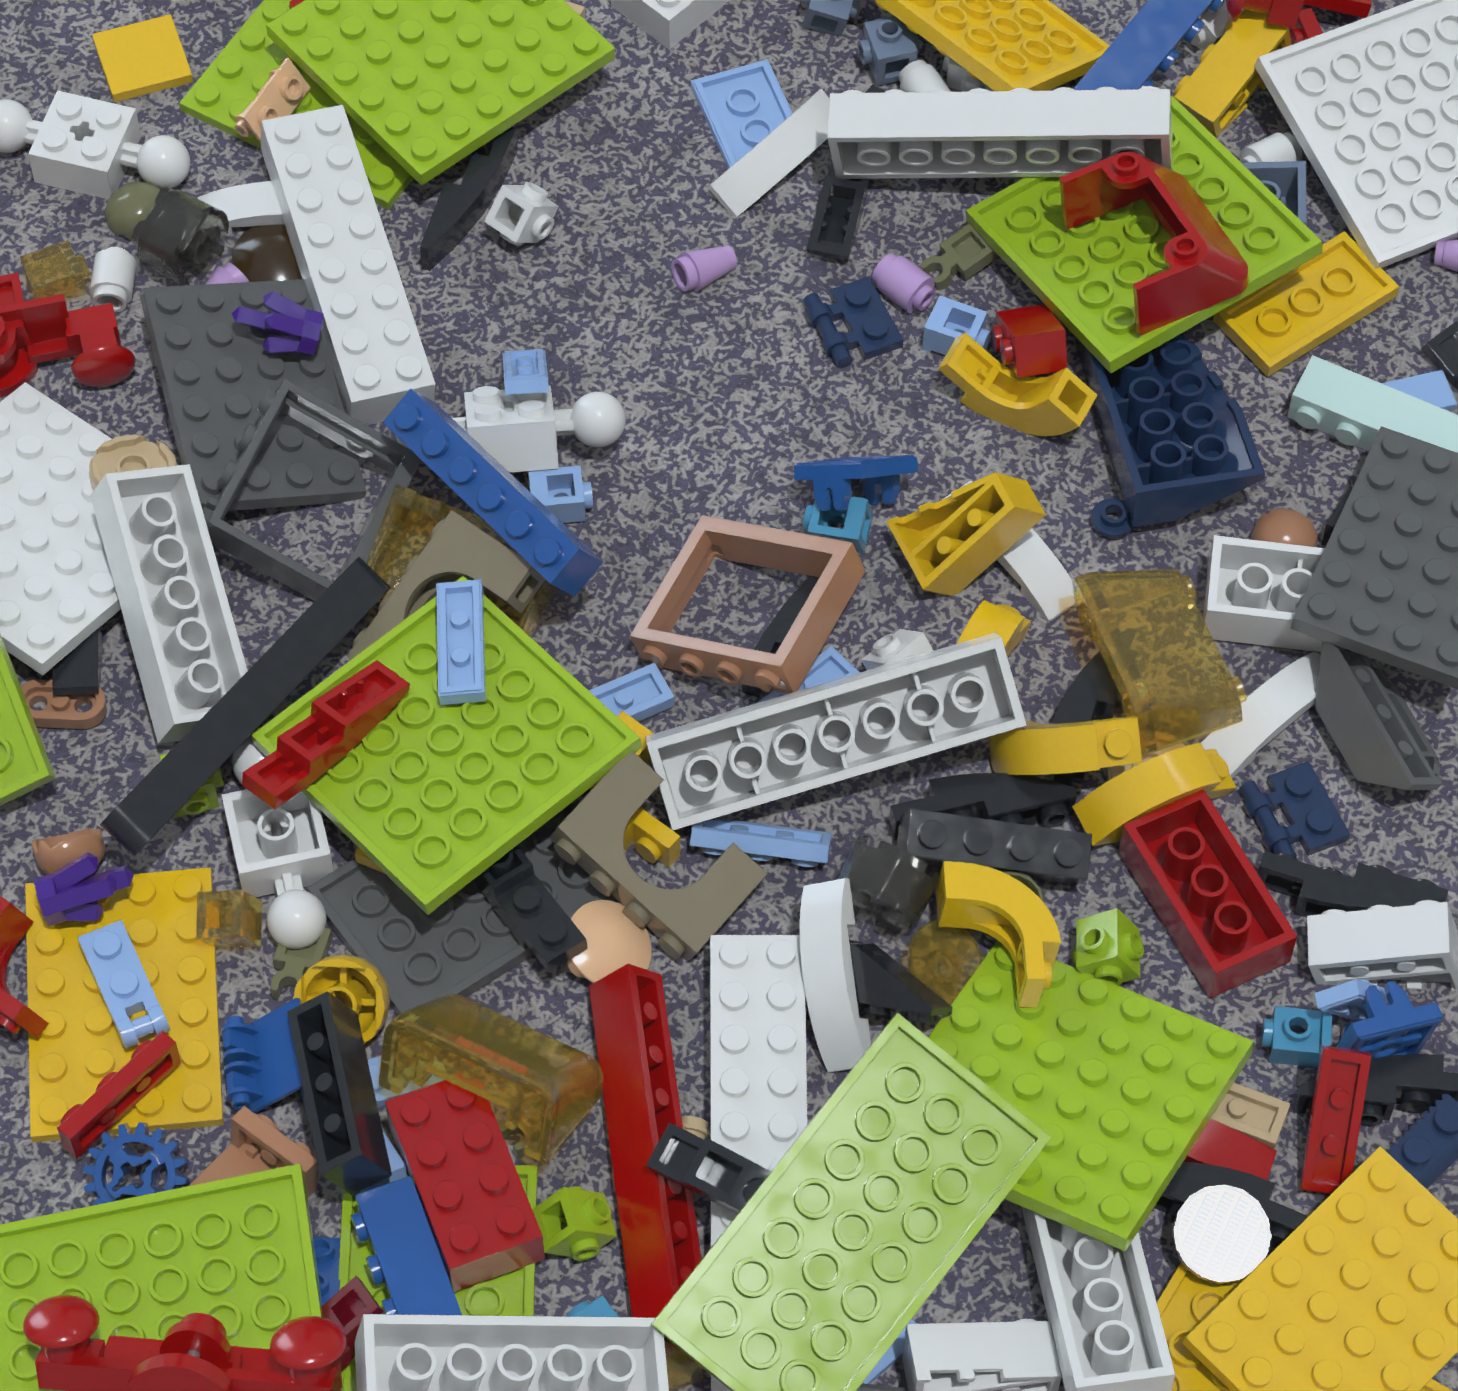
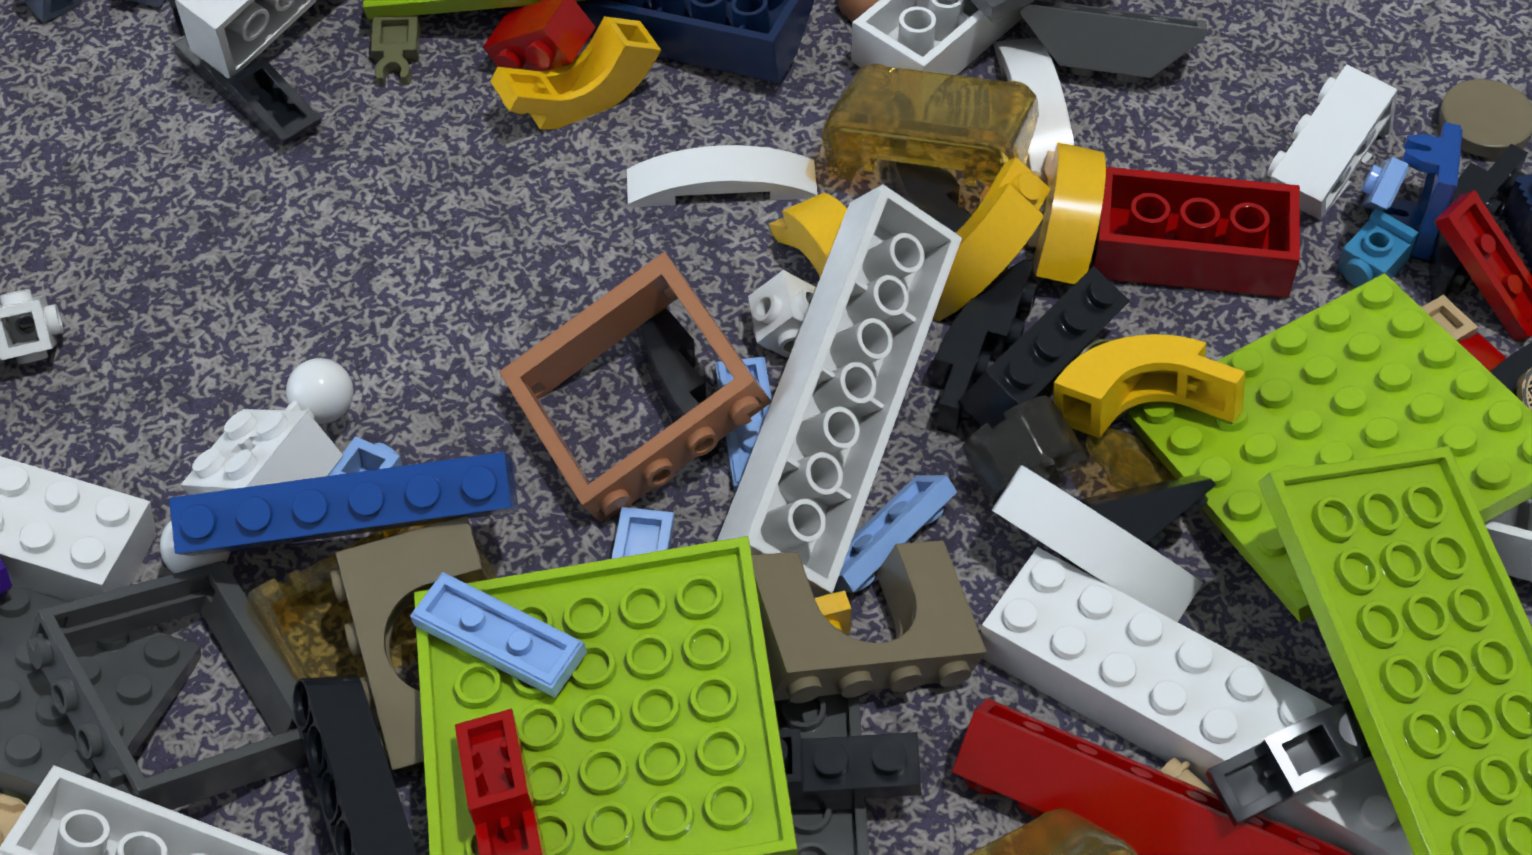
camera: 55 degrees left, 5 degrees down
light blue tile [502,349,549,395] -> none
light nougat dish [567,900,652,983] -> none
lavender cone [671,245,737,292] -> none
light blue tile [691,59,810,169] -> none
white slope [708,89,830,217] -> none
blue piece [794,455,918,511] -> none
dark blue plate [803,276,904,368] -> none
dark azure brick [803,496,874,553] -> none
lavender brick [872,253,936,313] -> none
yellow wedge [886,472,1046,596] -> none
light blue brick [922,296,991,355] -> none
lime brick [1073,908,1144,986] -> none
dark blue plate [1091,498,1133,539] -> none
dark blue plate [1239,761,1350,858] -> none
black slope [1257,851,1449,918] -> none

